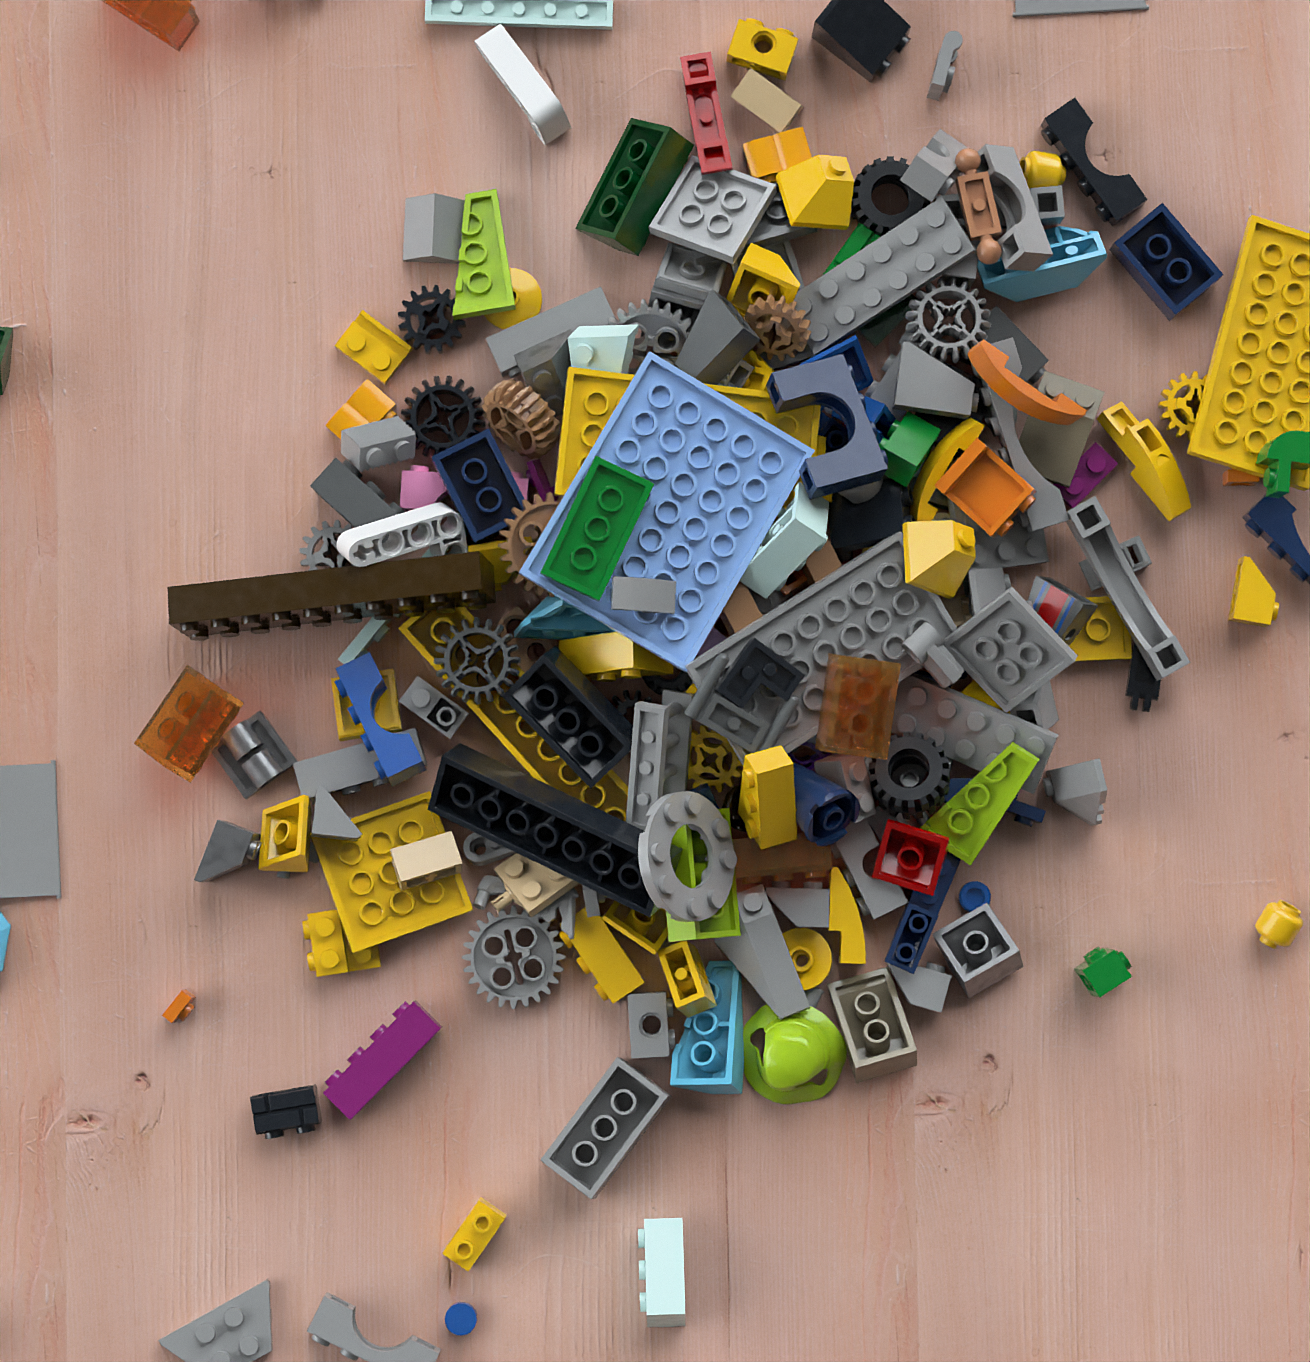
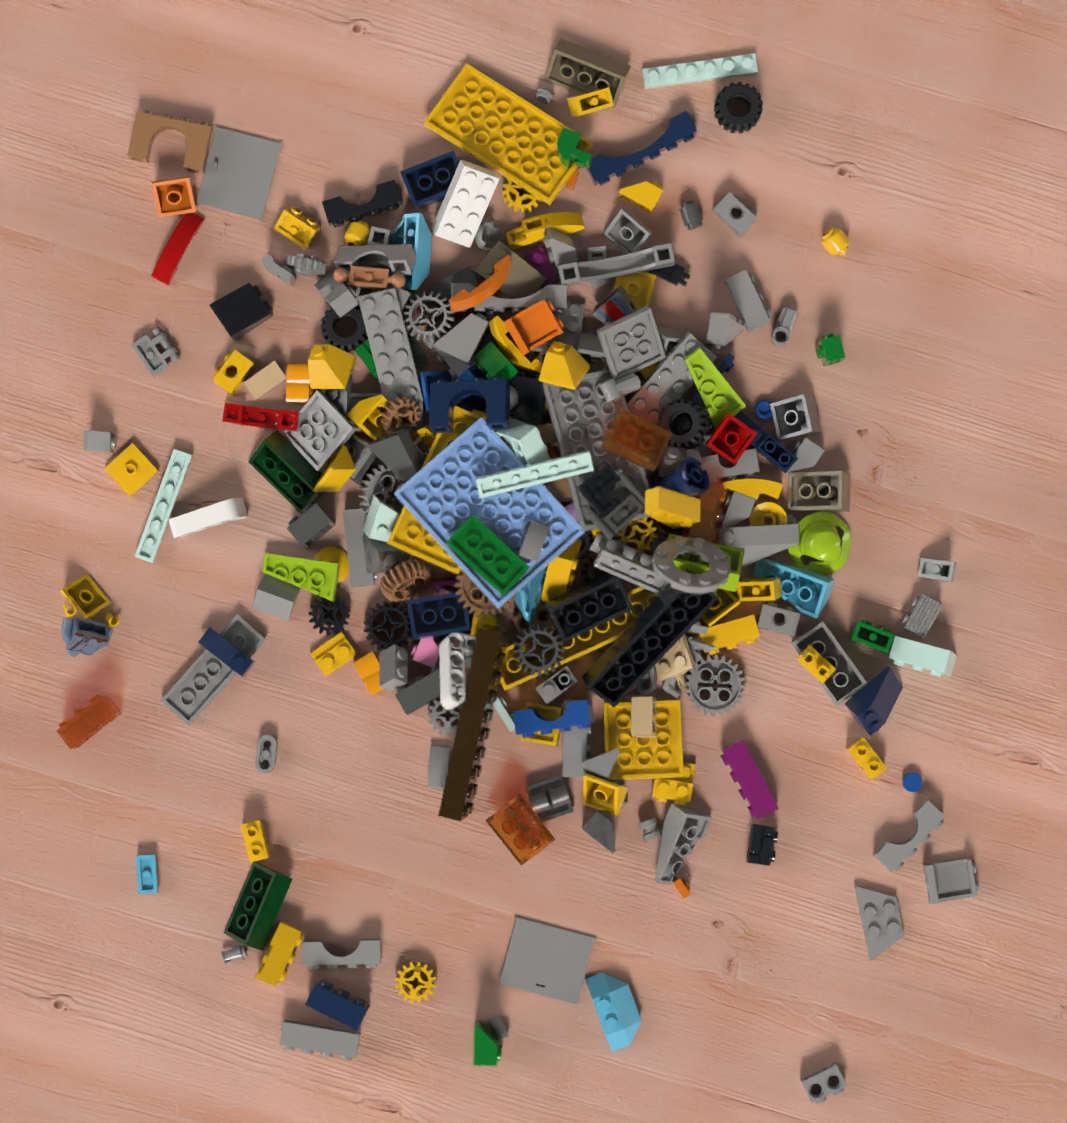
camera: 65 degrees left, 0 degrees up
none -> light grey plate [160,614,266,726]
none -> dark blue slope [198,627,256,677]
none -> yellow brick [241,820,271,862]
none -> light grey plate [255,735,277,773]
none -> yellow bracket [274,206,321,249]
none -> light grey gear [284,253,327,278]
none -> dark grey brick [287,504,335,550]
none -> yellow slope [313,445,356,492]
none -> light grey slope [428,746,450,789]
none -> white brick [432,159,500,248]
none -> light grey hair [474,221,502,251]
none -> light aqua plate [475,451,594,498]
none -> light grey slope [543,228,579,269]
none -> light grey slope [603,208,652,254]
none -> light grey wheel [638,817,662,842]
none -> light grey wedge [655,804,712,885]
none -> dark grey brick [679,200,703,230]
none -> light grey brick [713,192,757,238]
none -> light grey brick [724,270,772,333]
none -> light grey piece [771,307,798,347]
none -> yellow hips [797,644,836,684]
none -> dark blue slope [844,666,903,736]
none -> green brick [849,619,895,654]
none -> light grey brick [902,594,943,639]
none -> light grey slope [918,558,956,582]

